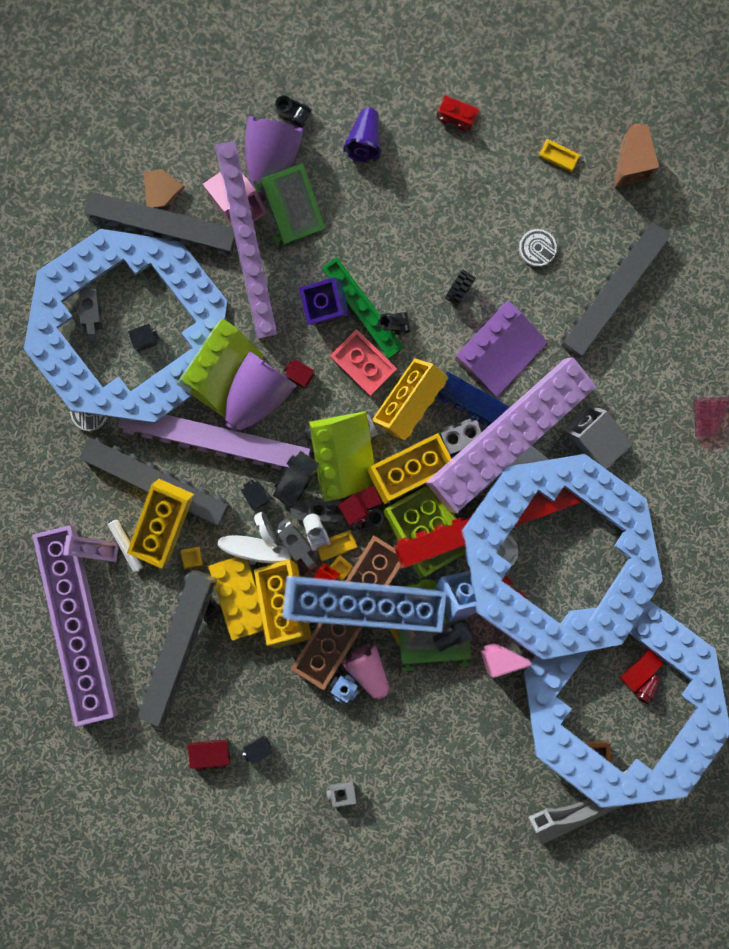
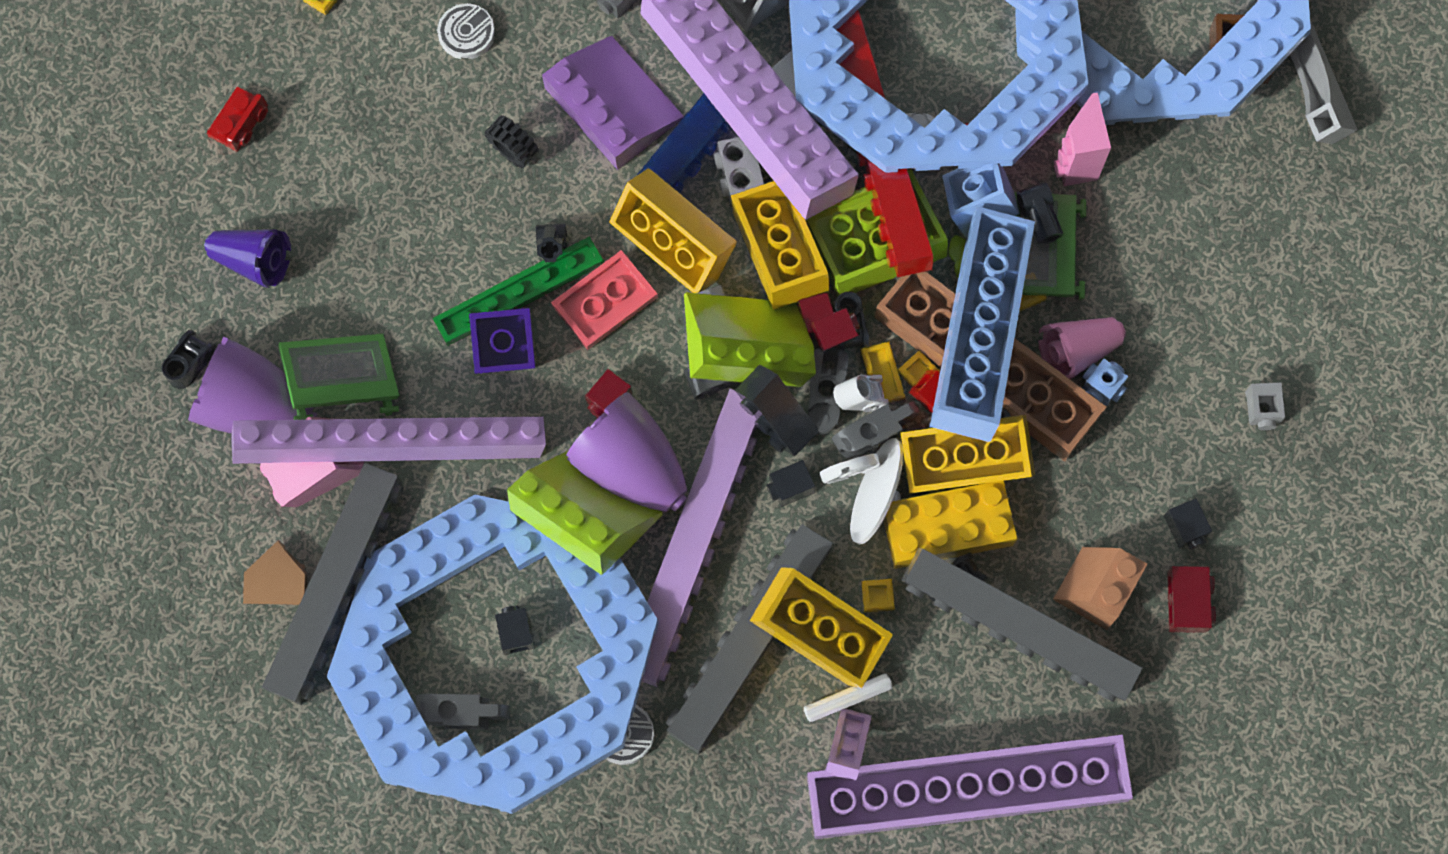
camera: 80 degrees left, 10 degrees down
none -> nougat slope [1053,547,1147,630]

